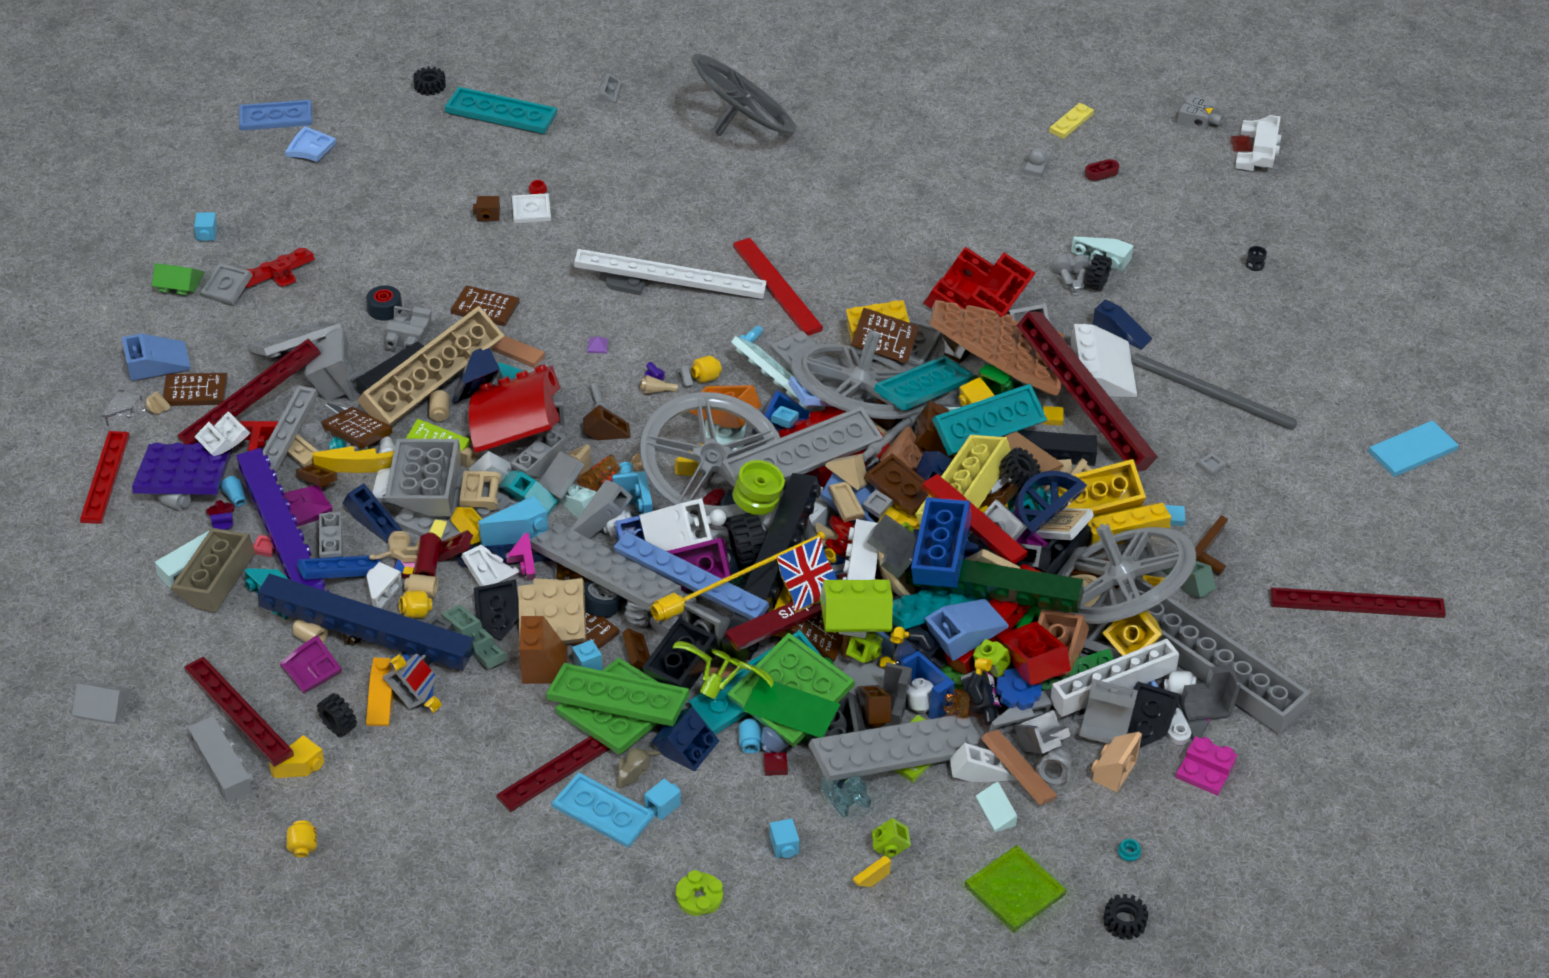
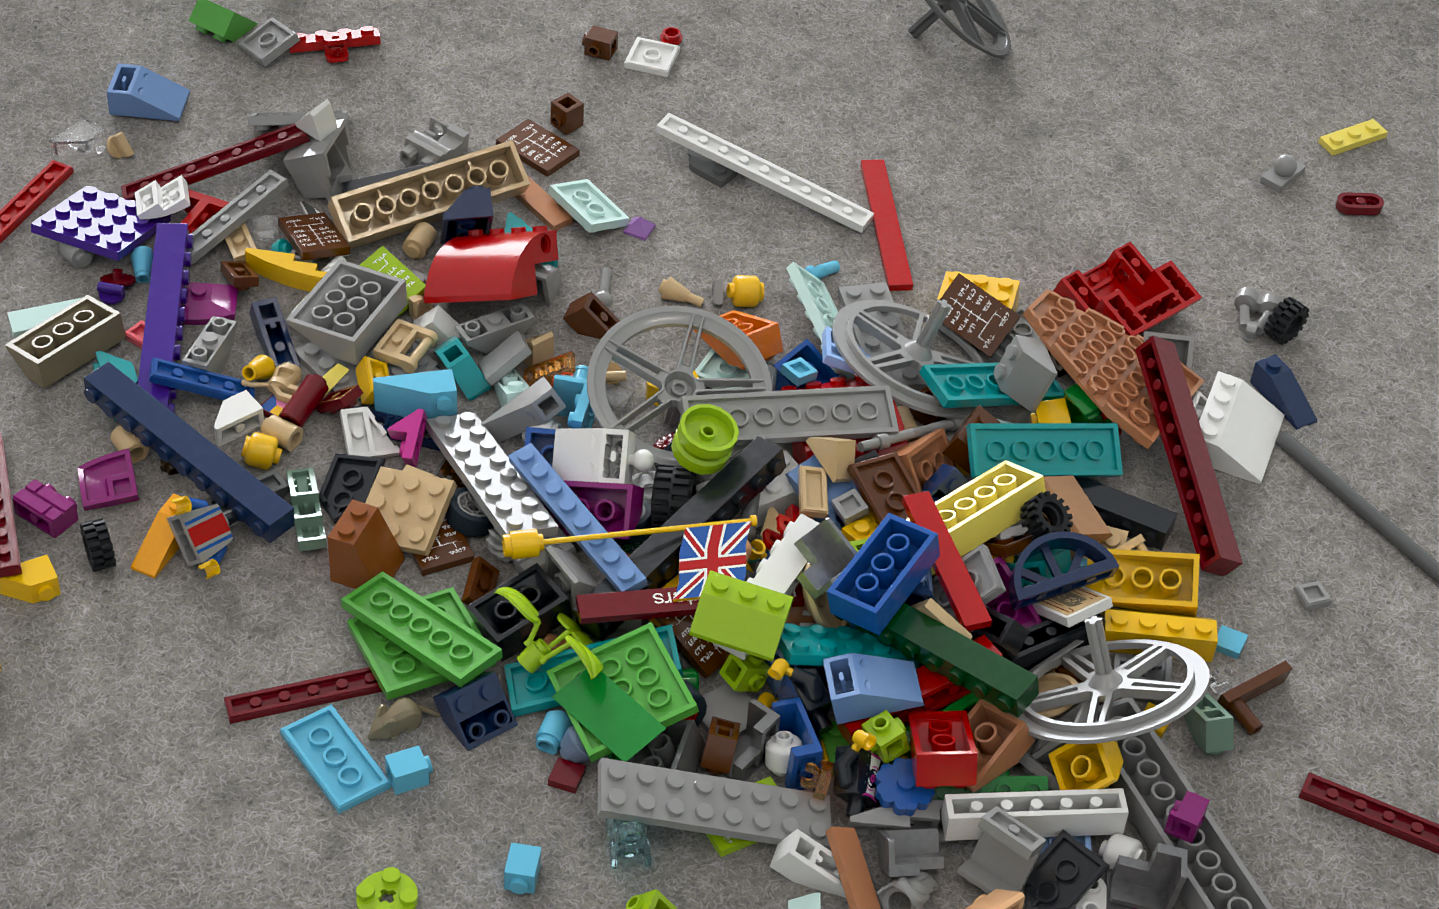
camera: 20 degrees right, 0 degrees up
reddish brown tile [163,373,228,406] -> none
black wheel [366,285,402,321] -> none
medium azure brick [572,640,602,671] -> none
dark purple plate [645,362,665,381] -> none
yellow tile [1043,406,1063,426] -> none
light aqua slope [1071,236,1134,271] -> none
none -> magenta brick [12,479,79,538]
none -> yellow cone [242,355,275,381]
none -> white slope [295,99,338,142]
none -> light aqua plate [548,179,629,233]
none -> reddish brown brick [550,92,584,135]
none -> light grey slope [993,334,1058,412]
none -> magenta brick [1164,791,1210,844]

